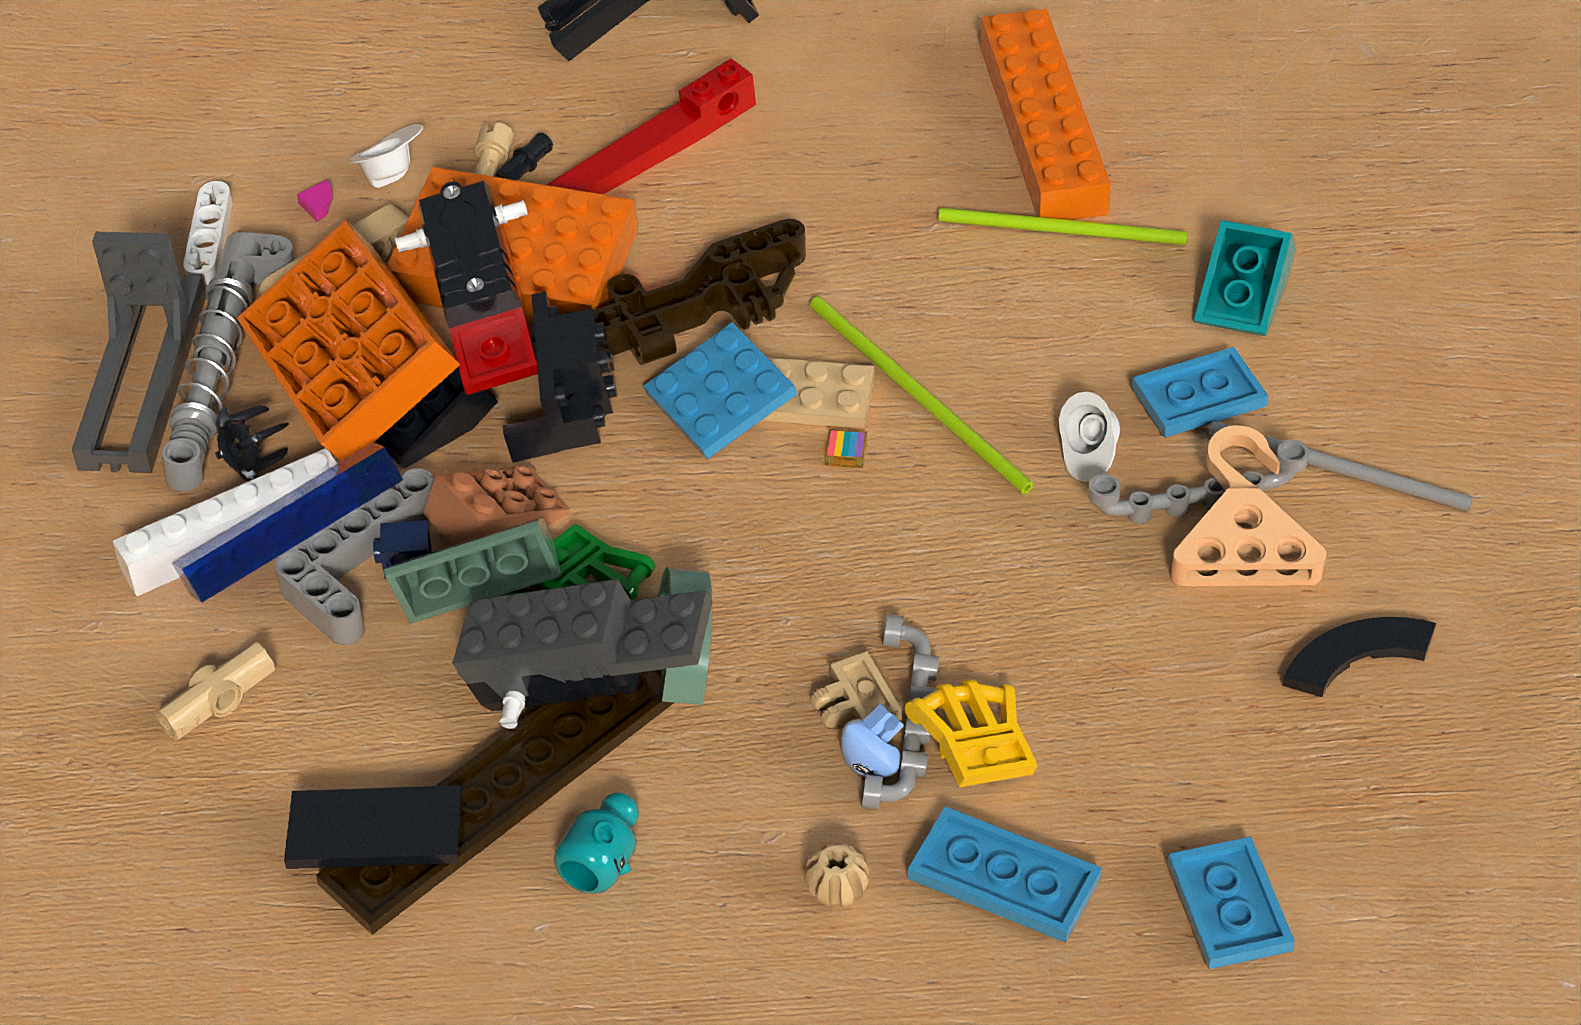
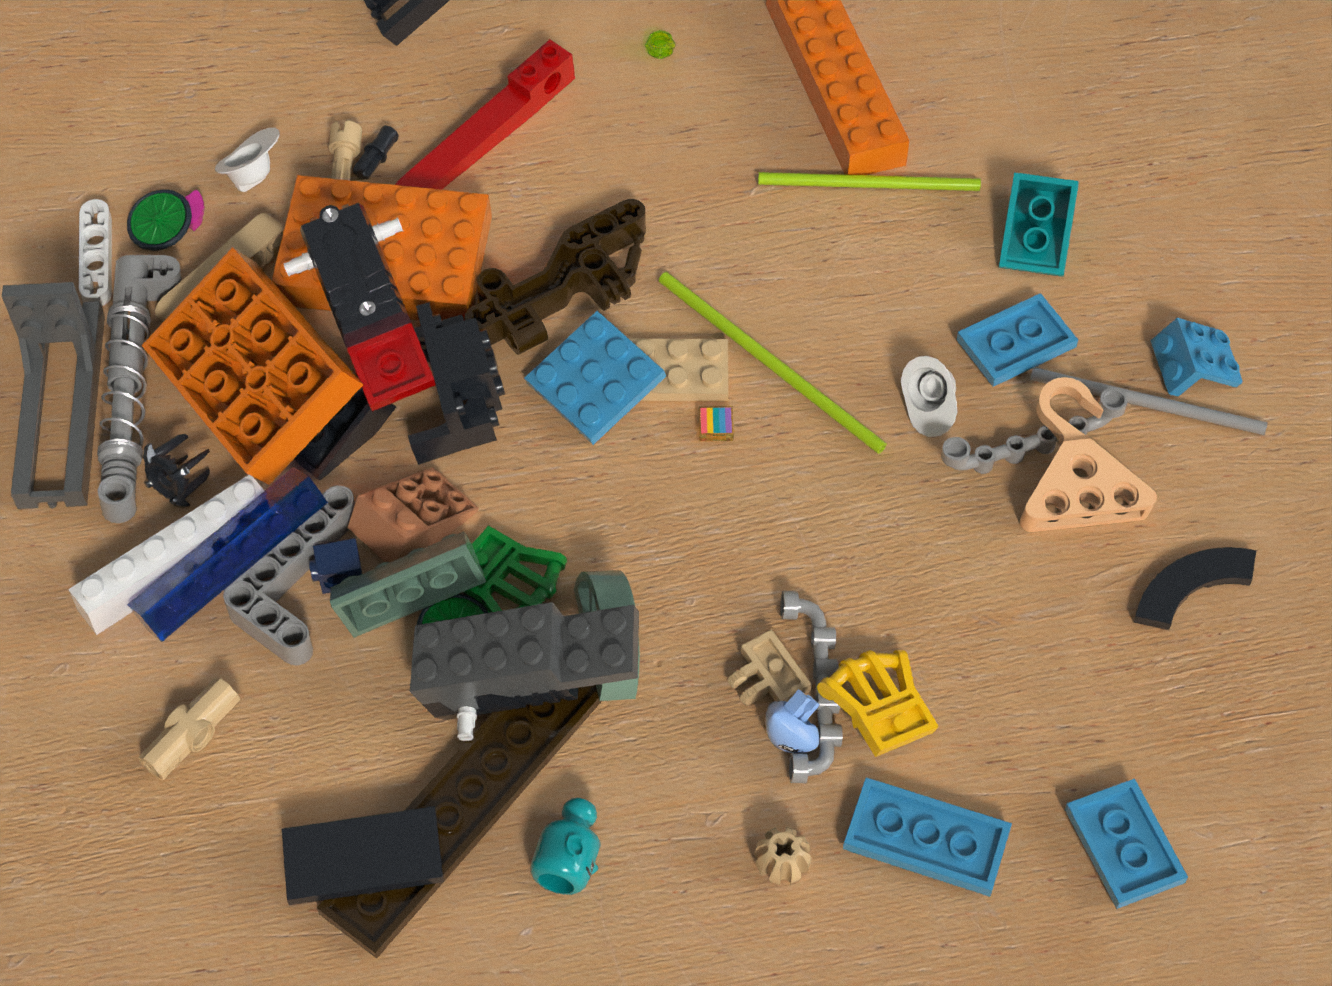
camera: 10 degrees left, 10 degrees up
none -> green wheel [127,189,192,251]
none -> clear neon green plate [645,30,675,59]
none -> dark azure bracket [1150,318,1243,397]

